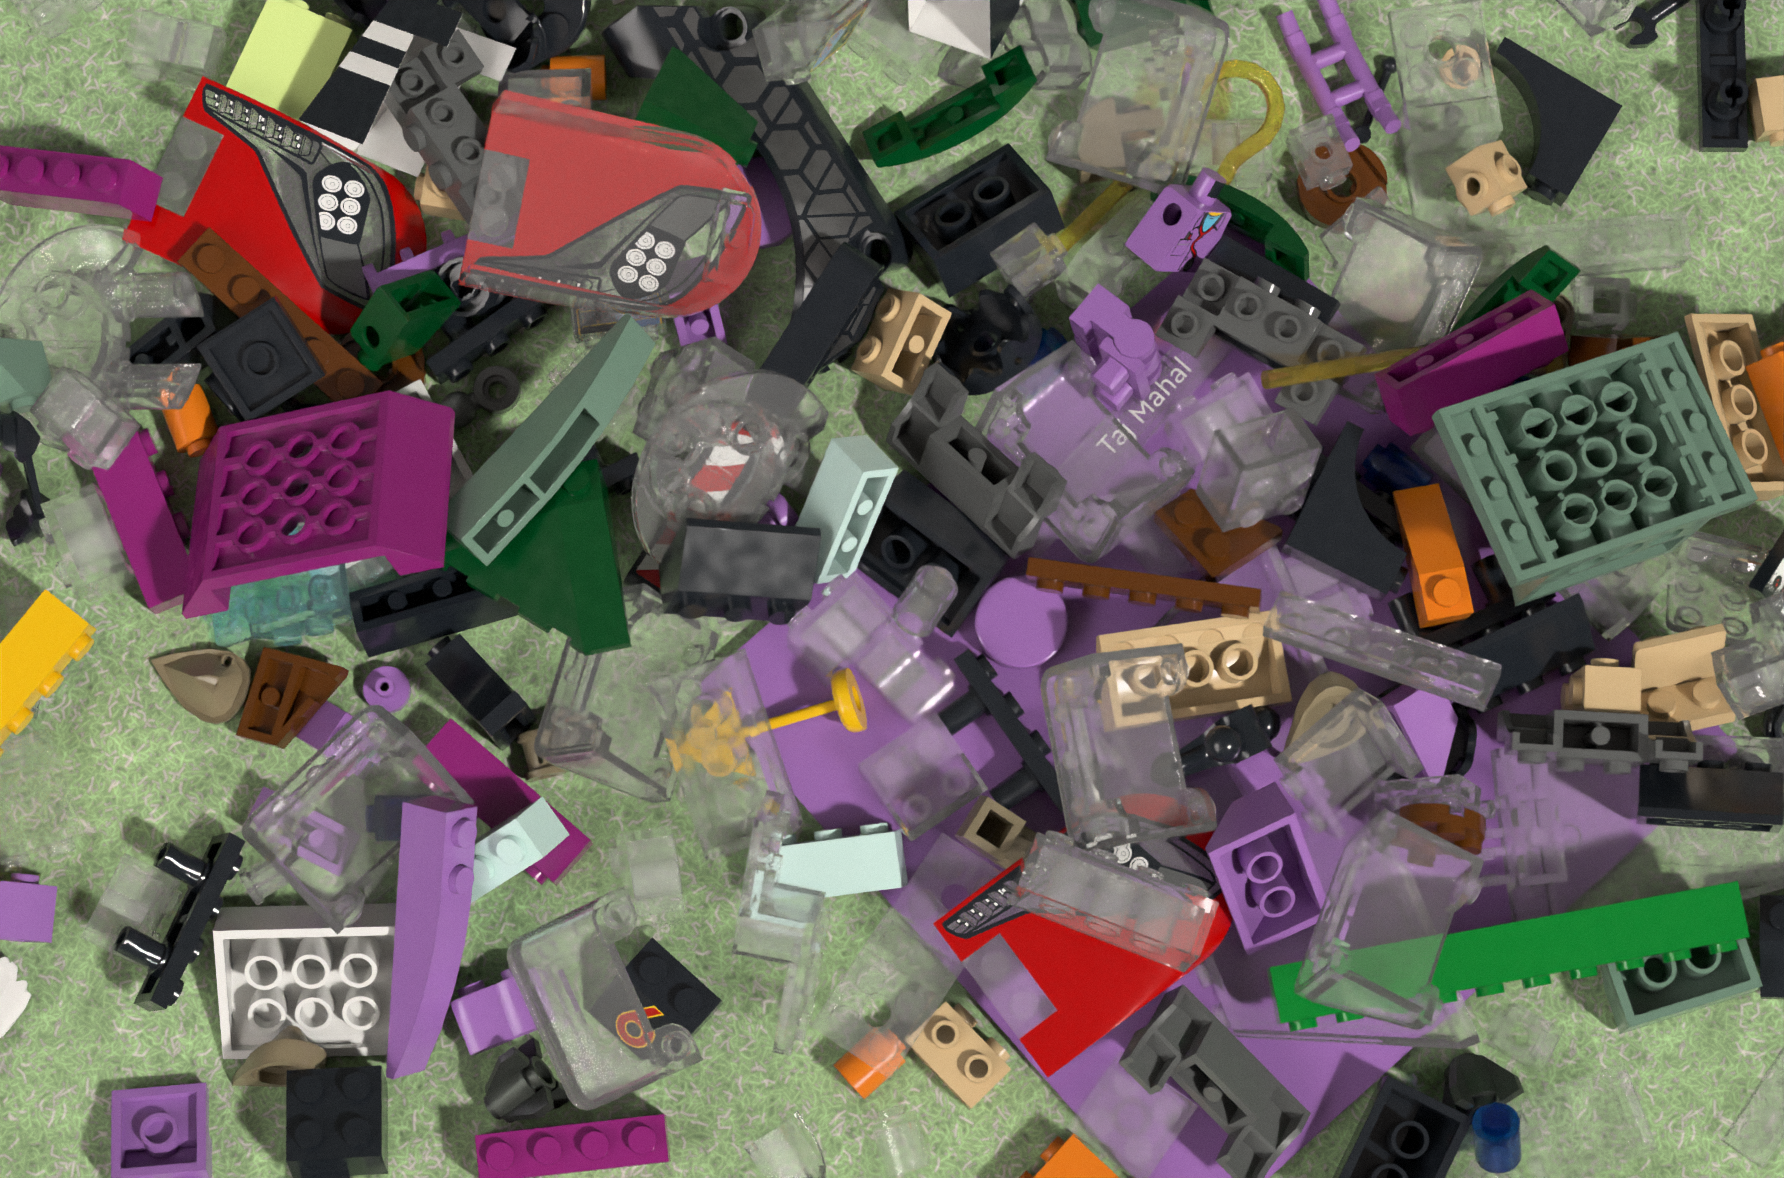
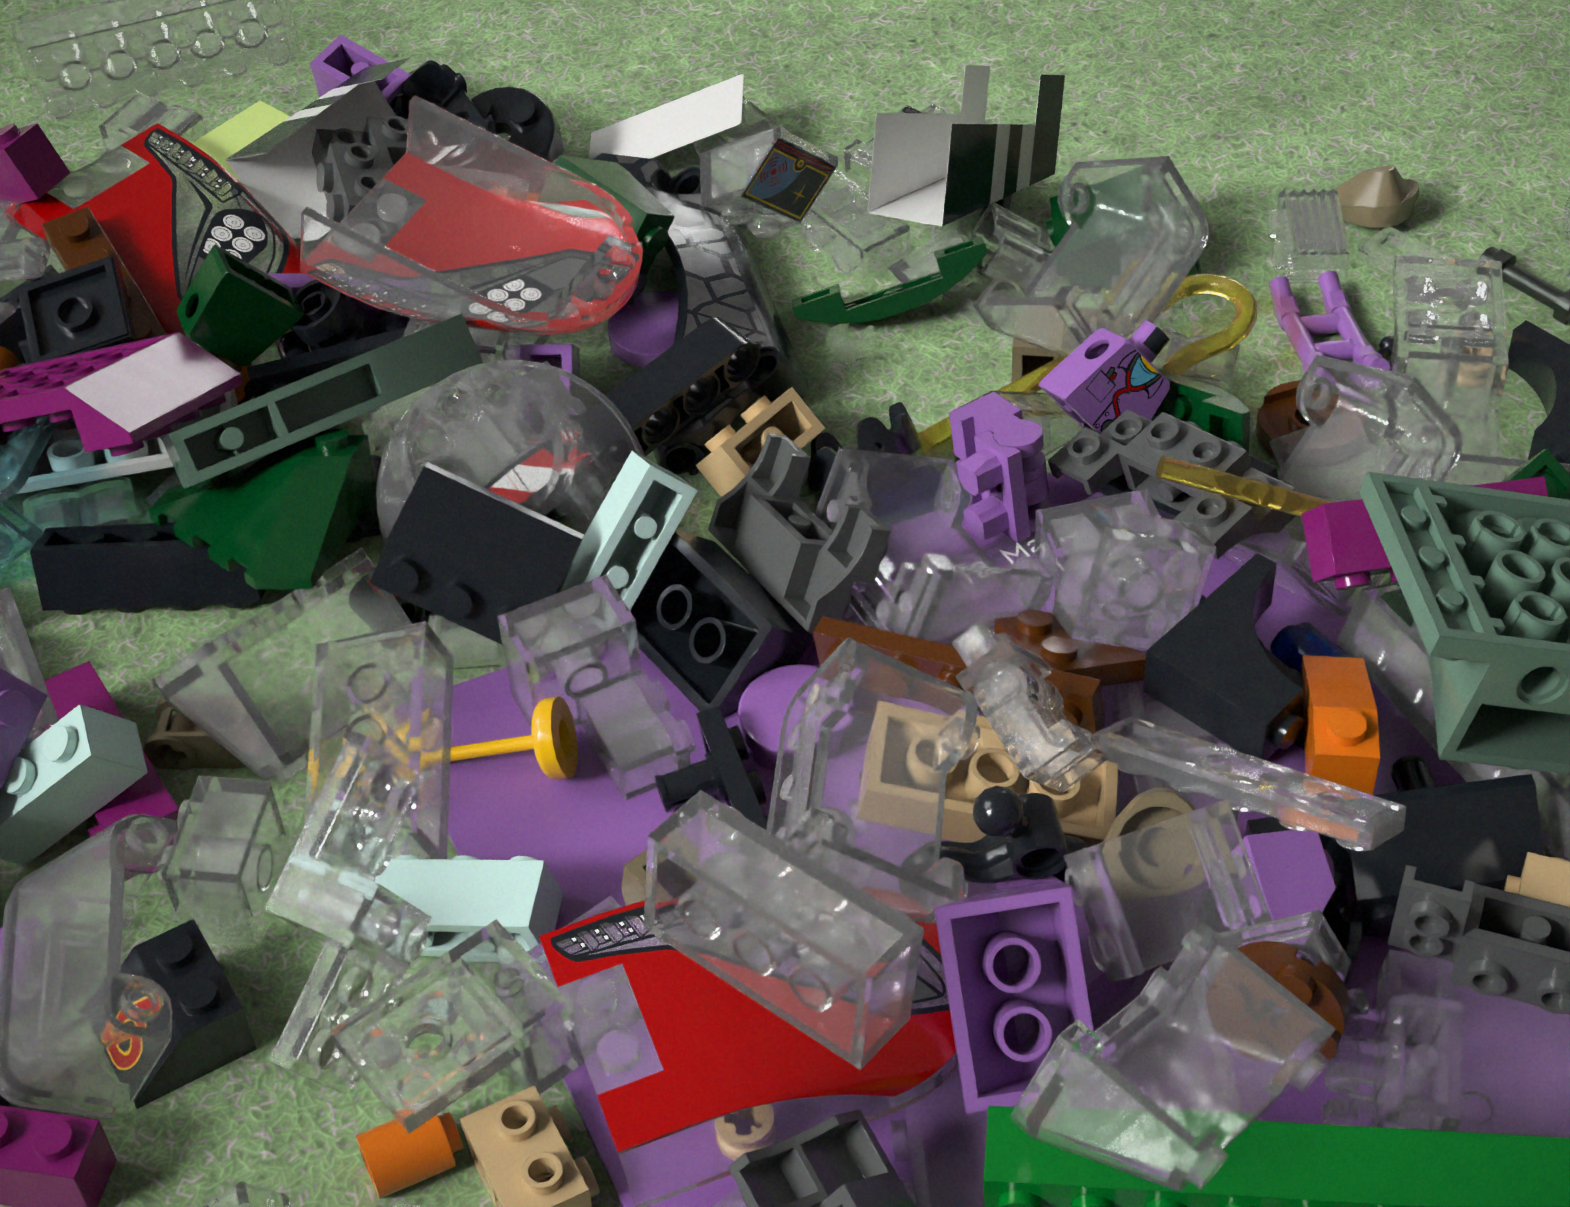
camera: 25 degrees right, 35 degrees down
medium lavender tile [363,666,411,714] -> none
black arch [425,633,537,751] -> none
clear slope [858,712,988,842] -> none
clear brick [892,565,958,637] -> none
black slope [893,143,1065,298] -> none
clear brick [990,222,1068,304] -> none
clear brick [1285,113,1353,191] -> none
tan brick [1445,140,1528,217] -> none
none -> clear hips [952,621,1113,793]

